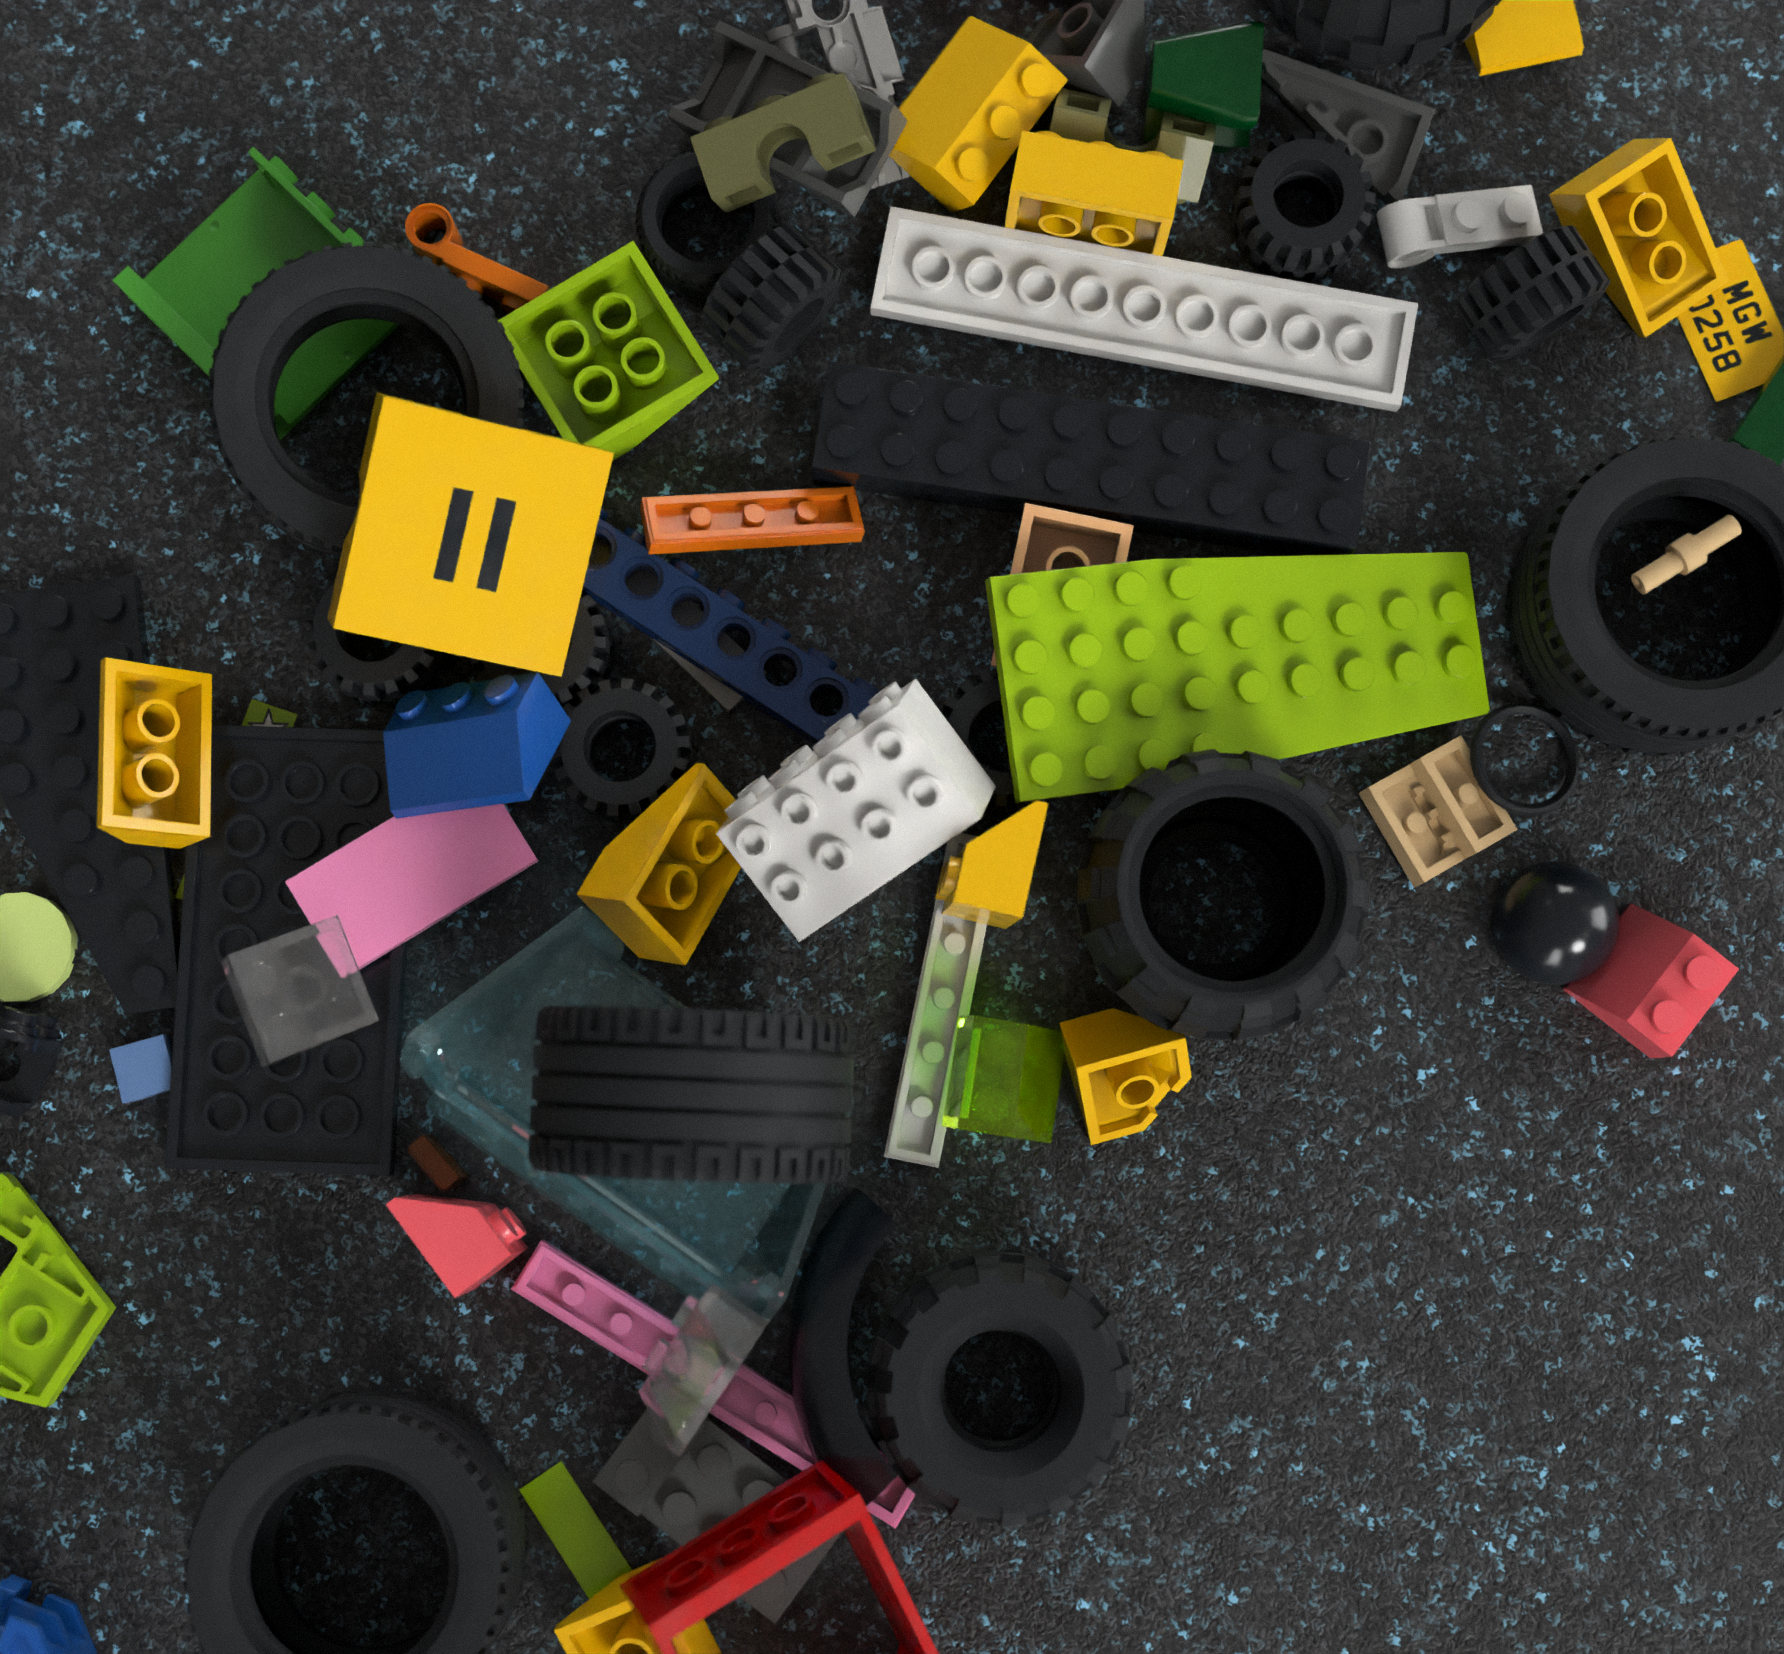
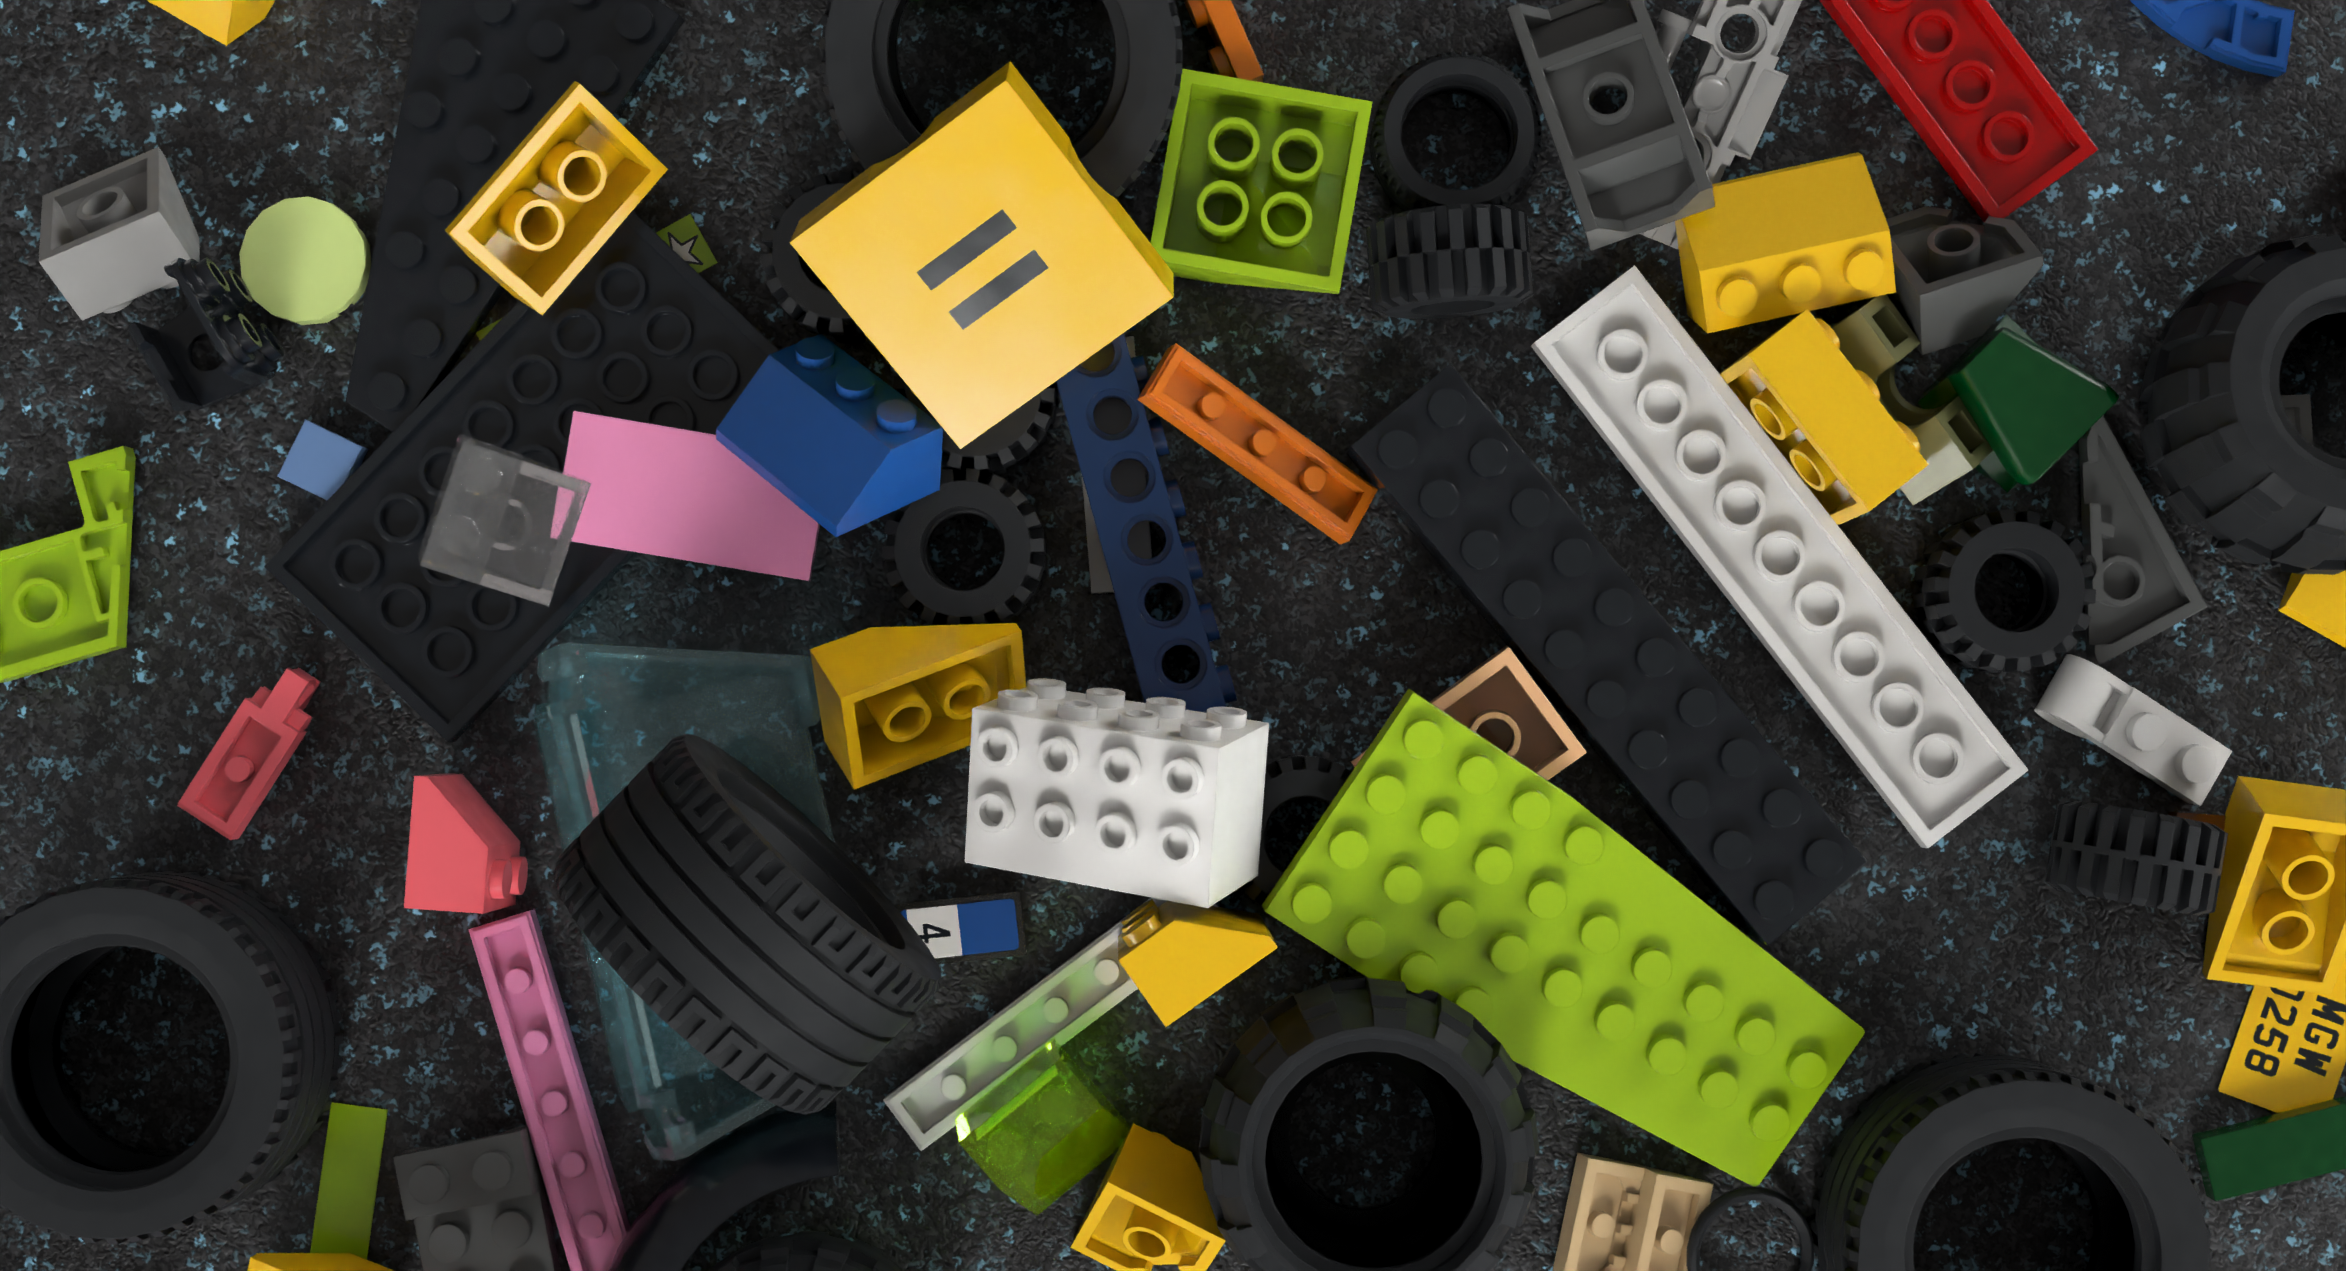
camera: 45 degrees right, 5 degrees up
reddish brown tile [408,1134,469,1191] -> none
clear slope [639,1283,769,1456] -> none
olive arch [690,72,876,213] -> none
tan bar [1631,515,1742,594] -> none
none -> coral hinge [177,668,321,840]
none -> tile [894,890,1028,964]

